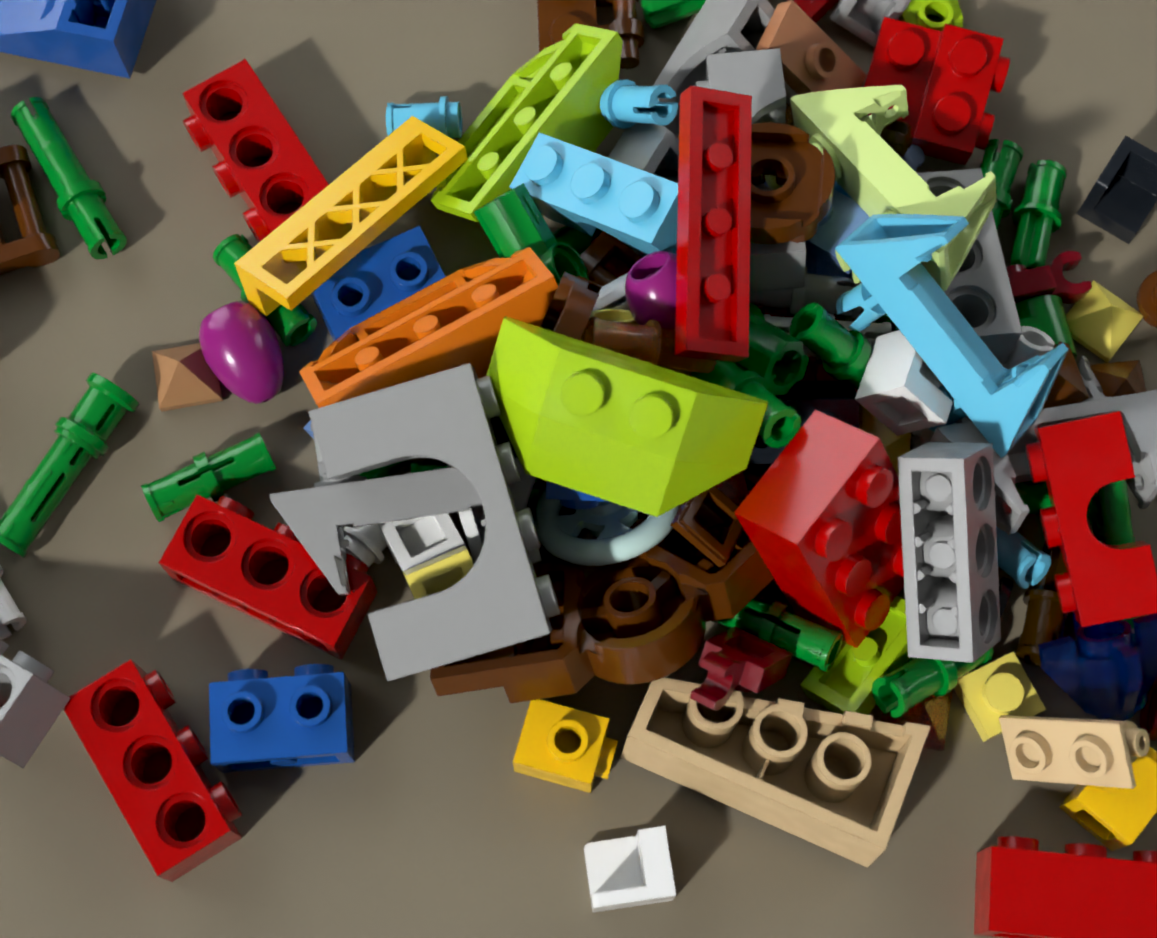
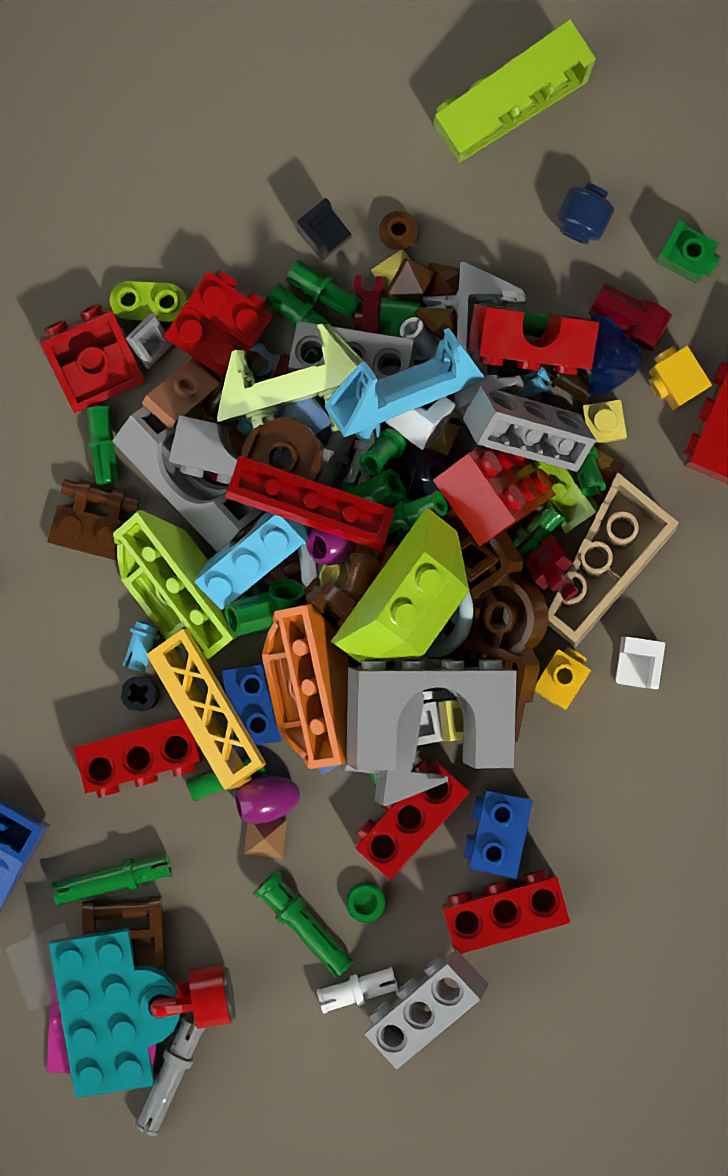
camera: 70 degrees left, 15 degrees up
green pin [141,432,276,523] -> none
medium azure pin [600,79,678,129] -> none
tan hinge [999,715,1150,789] -> none
none -> black bush [121,676,160,711]
none -> green tile [346,882,385,923]
none -> reddish brown slope [386,258,435,301]

